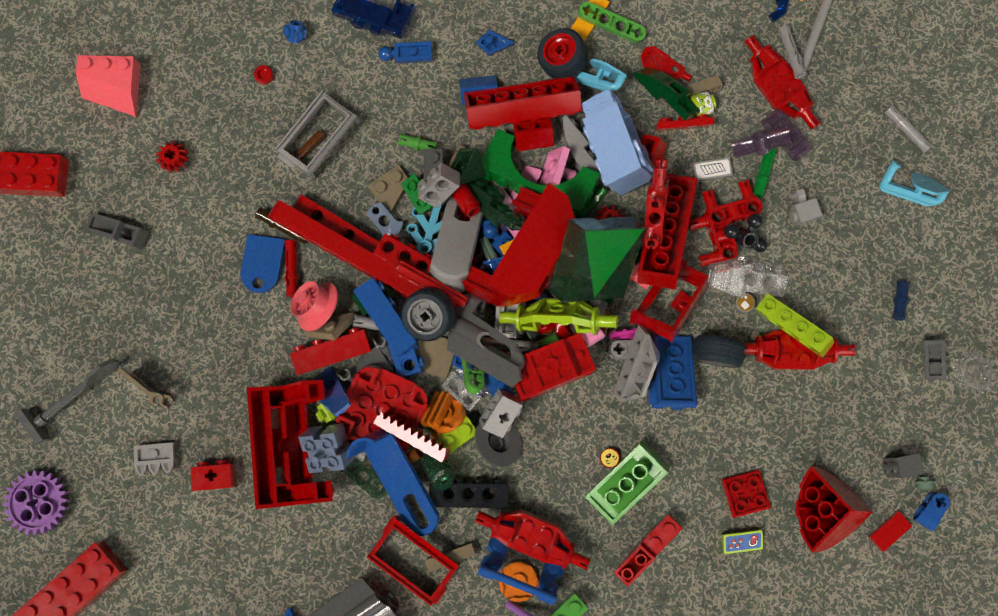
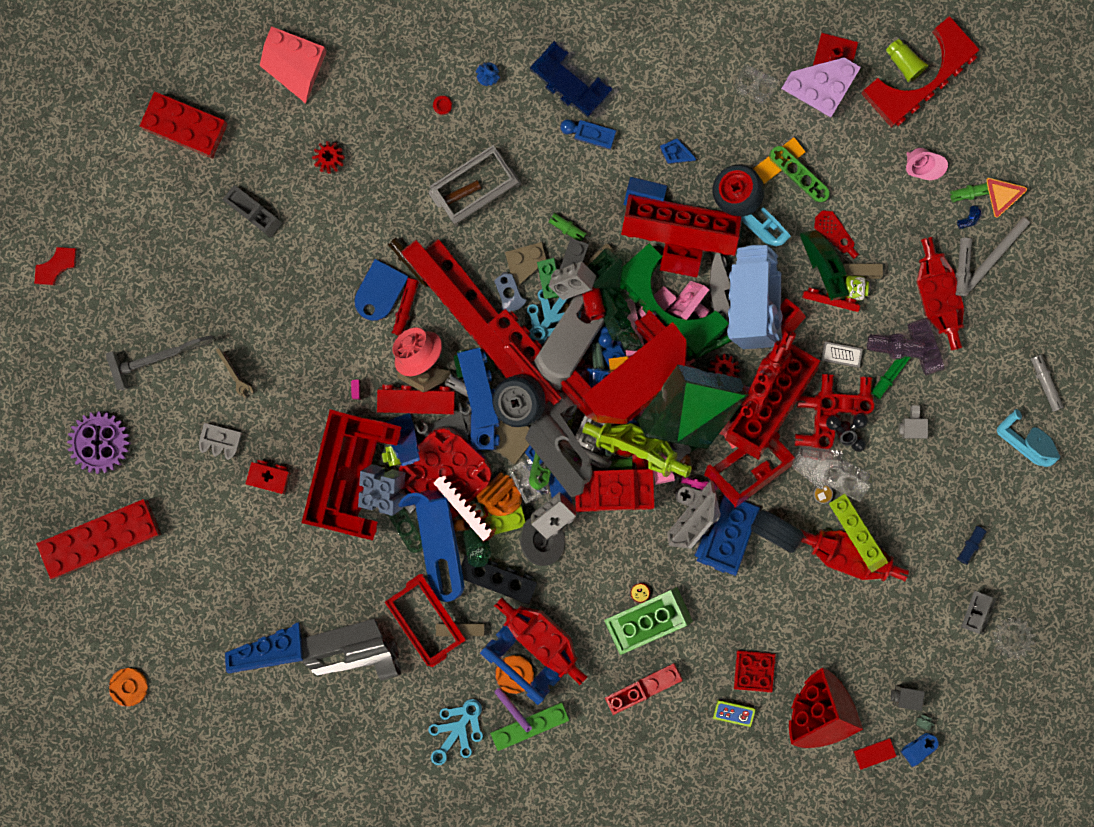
camera: 25 degrees right, 5 degrees up
none -> dark pink tile [351,380,361,400]

